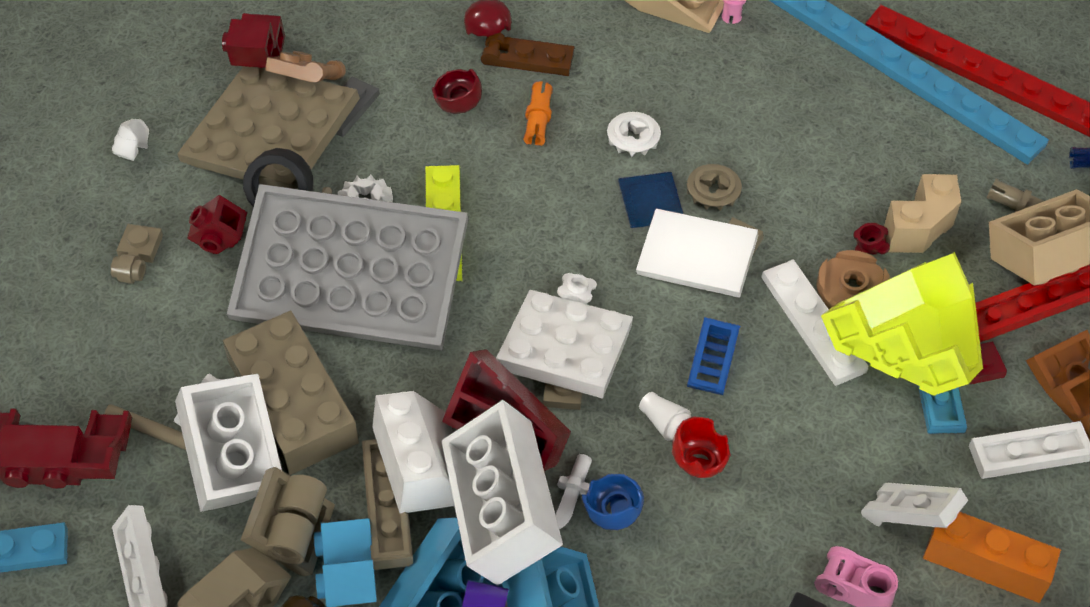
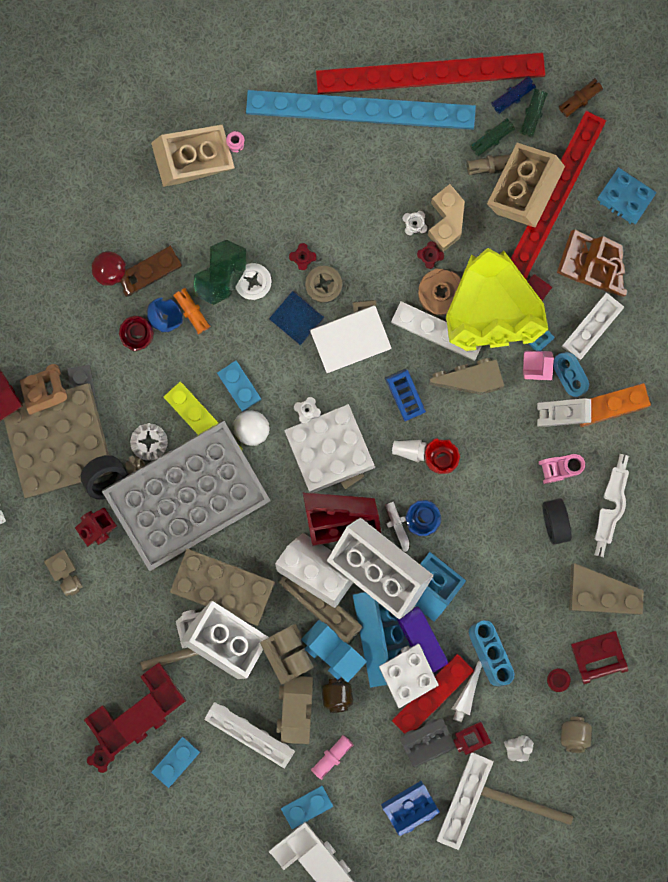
camera: 35 degrees left, 30 degrees up
none -> blue hair [147,297,183,333]
none -> clear green brick [193,240,246,305]
none -> dark azure plate [217,361,262,412]
none -> white hair [233,410,270,446]
none -> dark red plate [289,243,316,271]
none -> white plate [403,211,427,236]
none -> dark tan slope [429,358,504,395]
none -> clear green pin [470,118,515,157]
none -> bright pink panel [523,351,554,380]
none -> dark azure plate [553,352,589,397]

